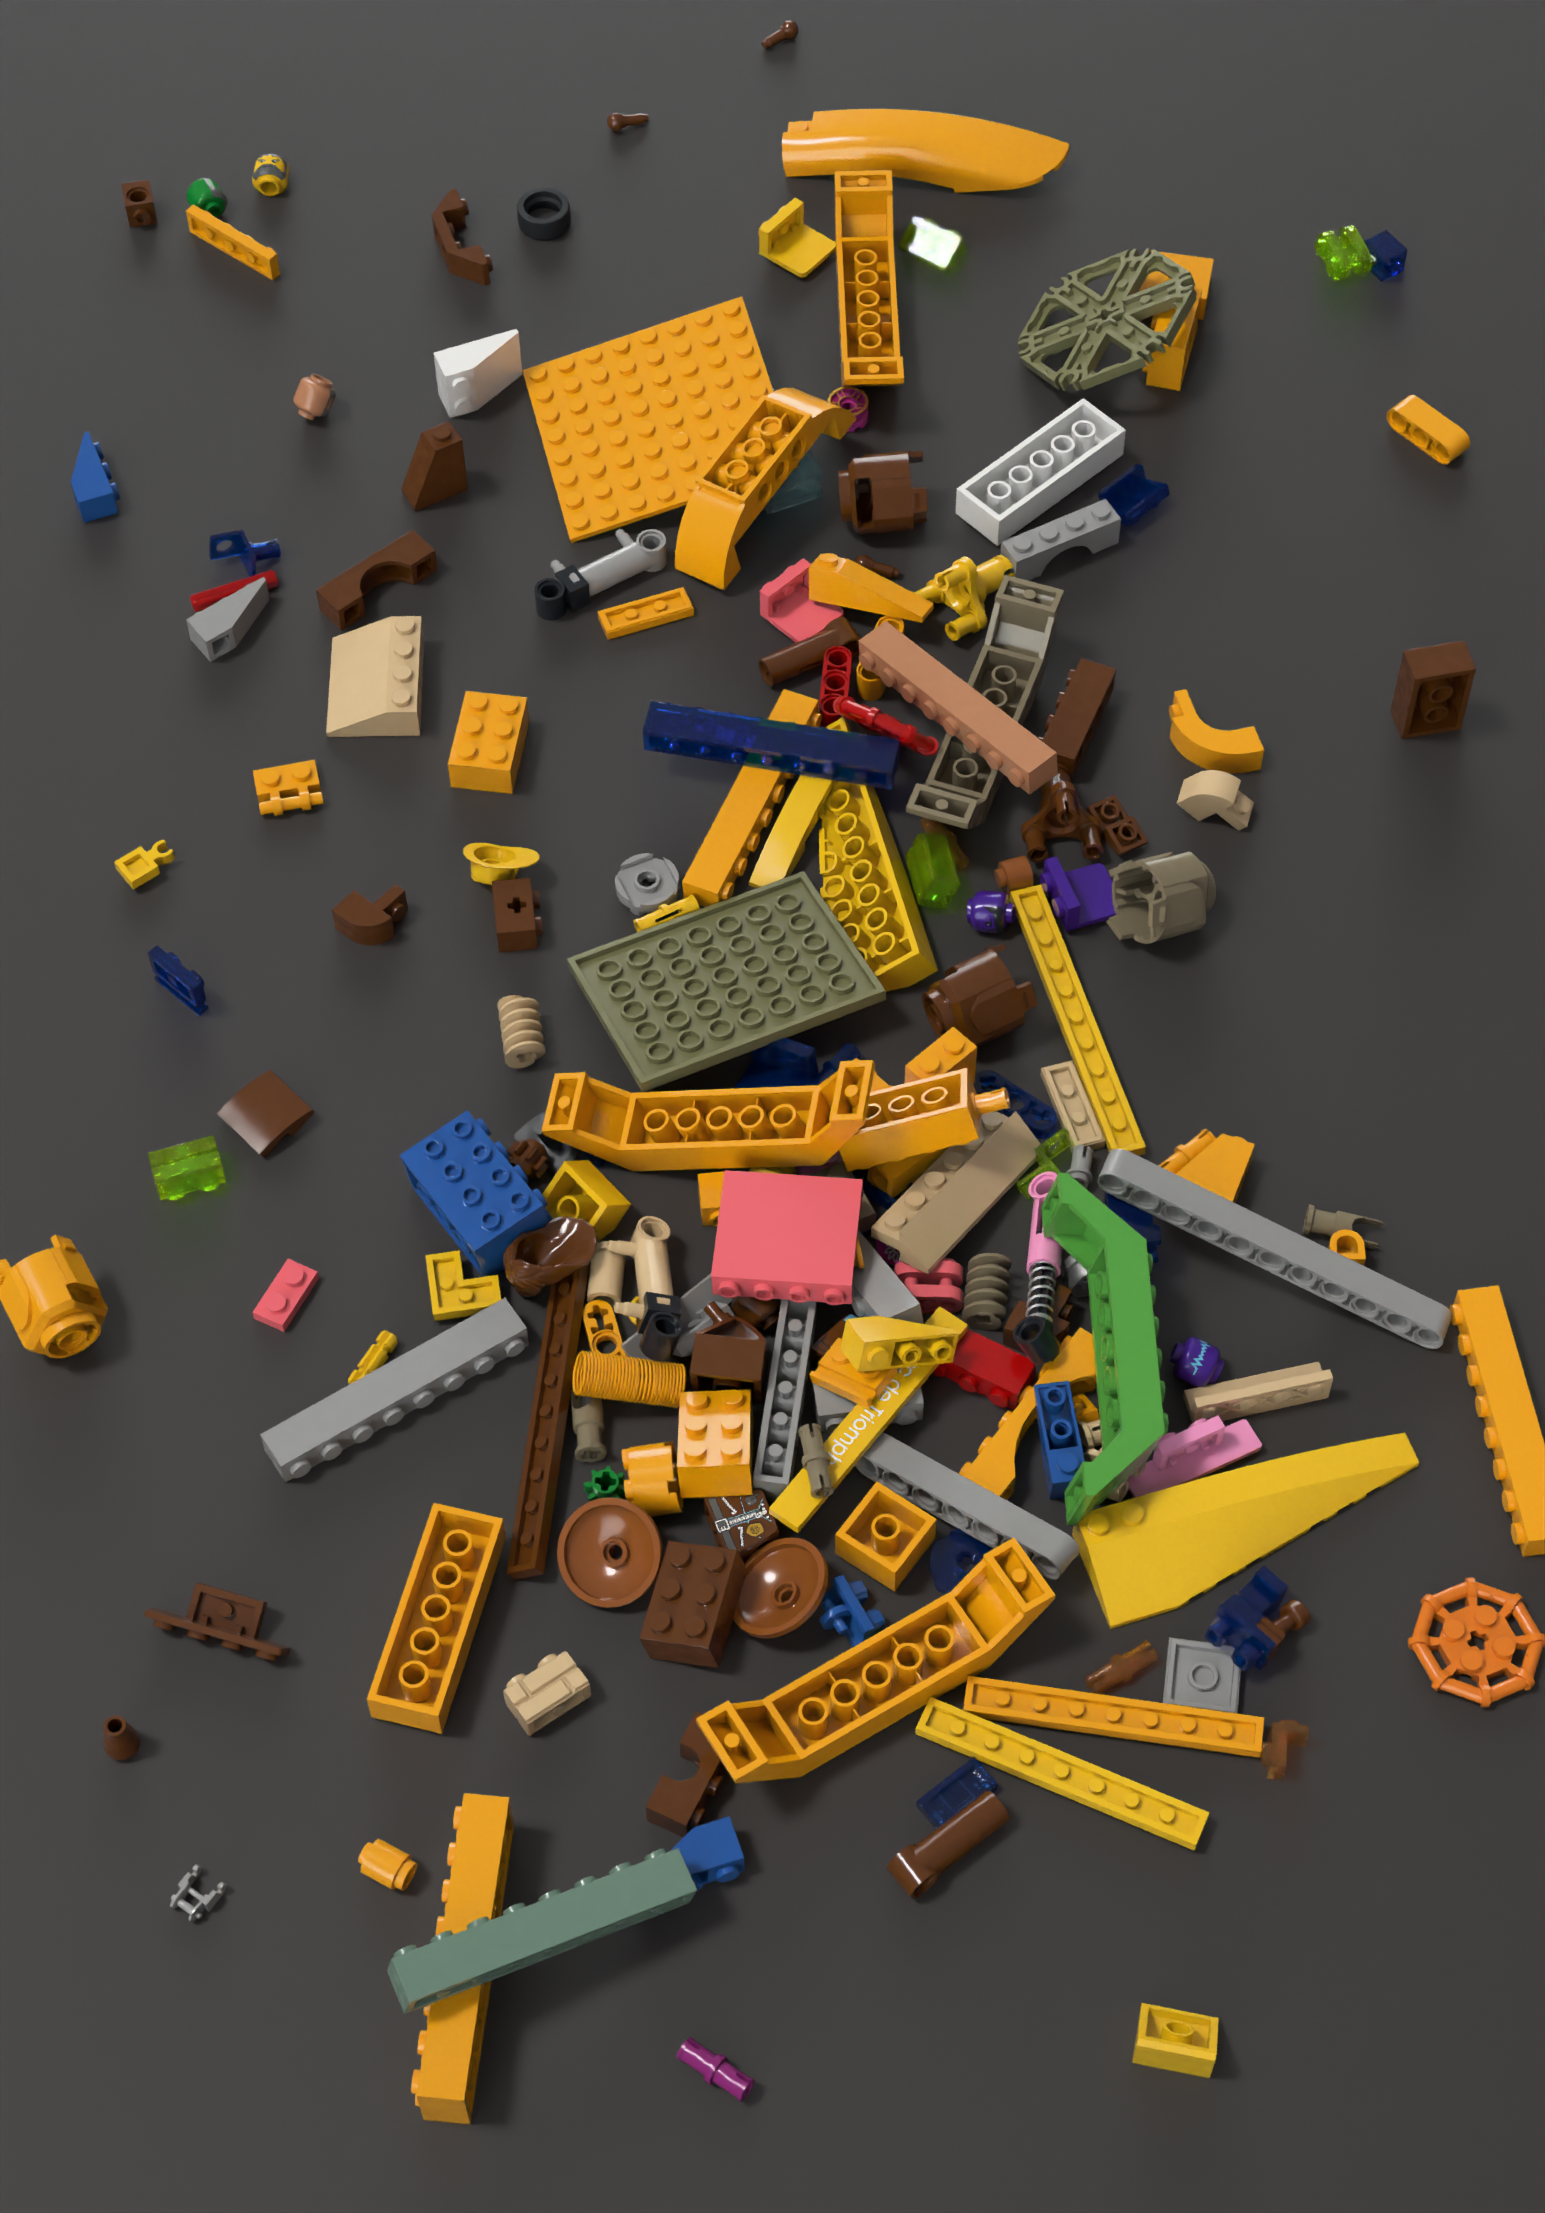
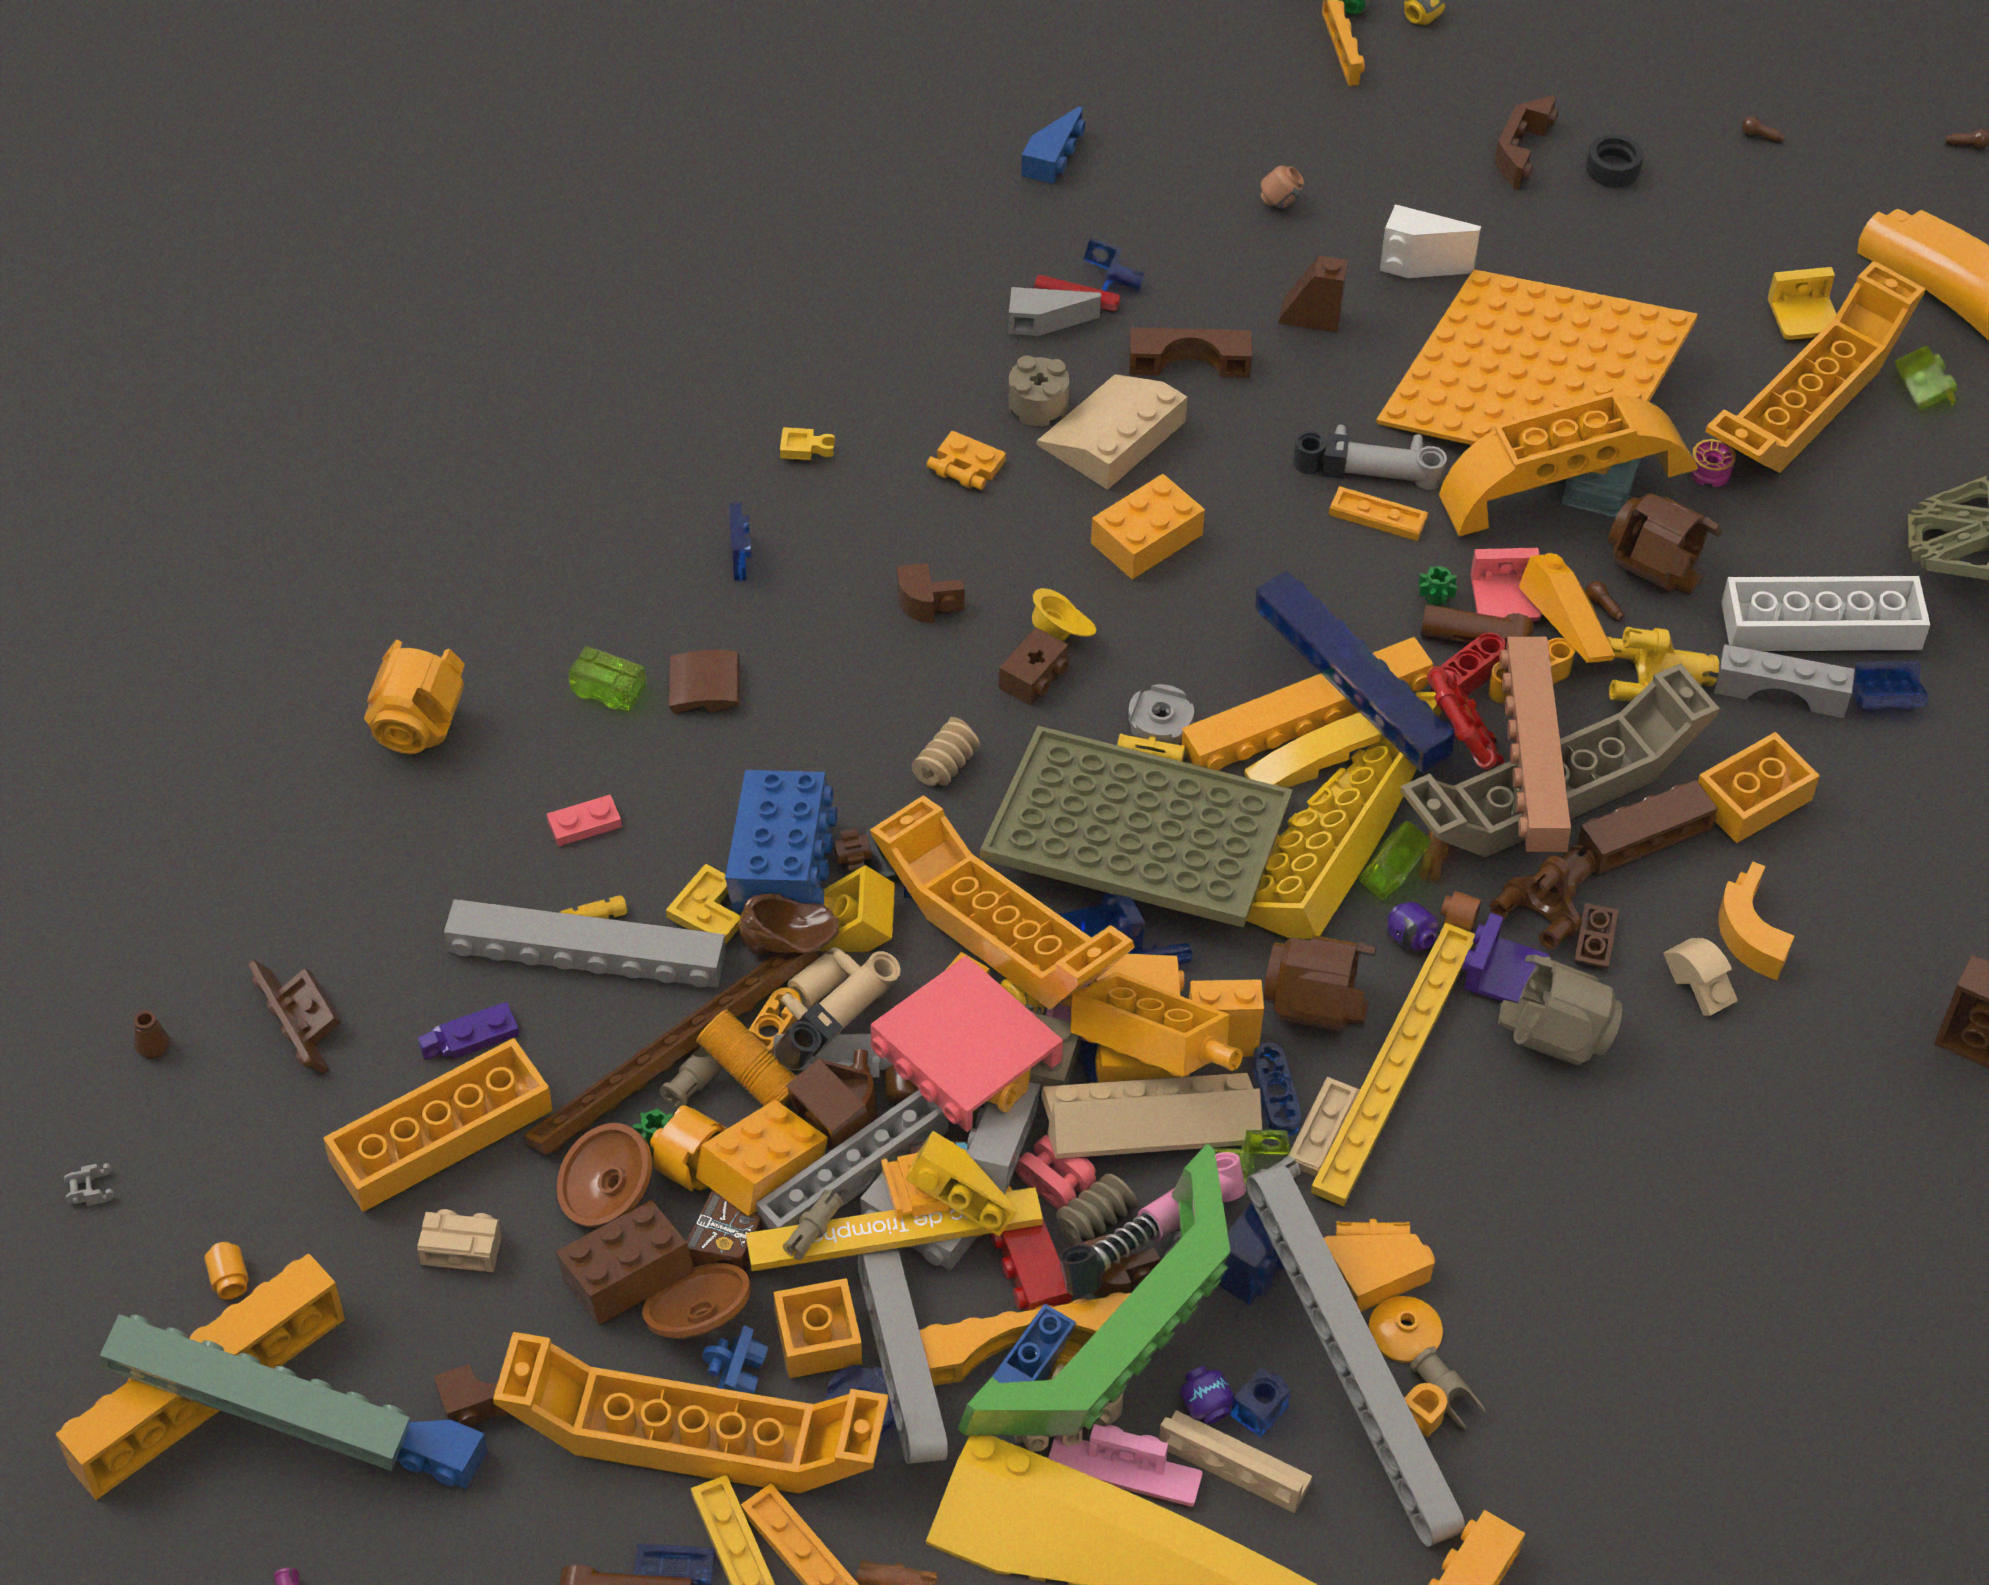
camera: 40 degrees right, 5 degrees down
none -> dark purple hinge [418,1001,520,1060]
none -> dark tan brick [1008,355,1069,426]
none -> clear blue brick [1231,1367,1291,1438]
none -> light orange dish [1368,1296,1443,1363]
none -> green gear [1418,566,1458,605]
none -> light orange brick [1698,732,1820,844]

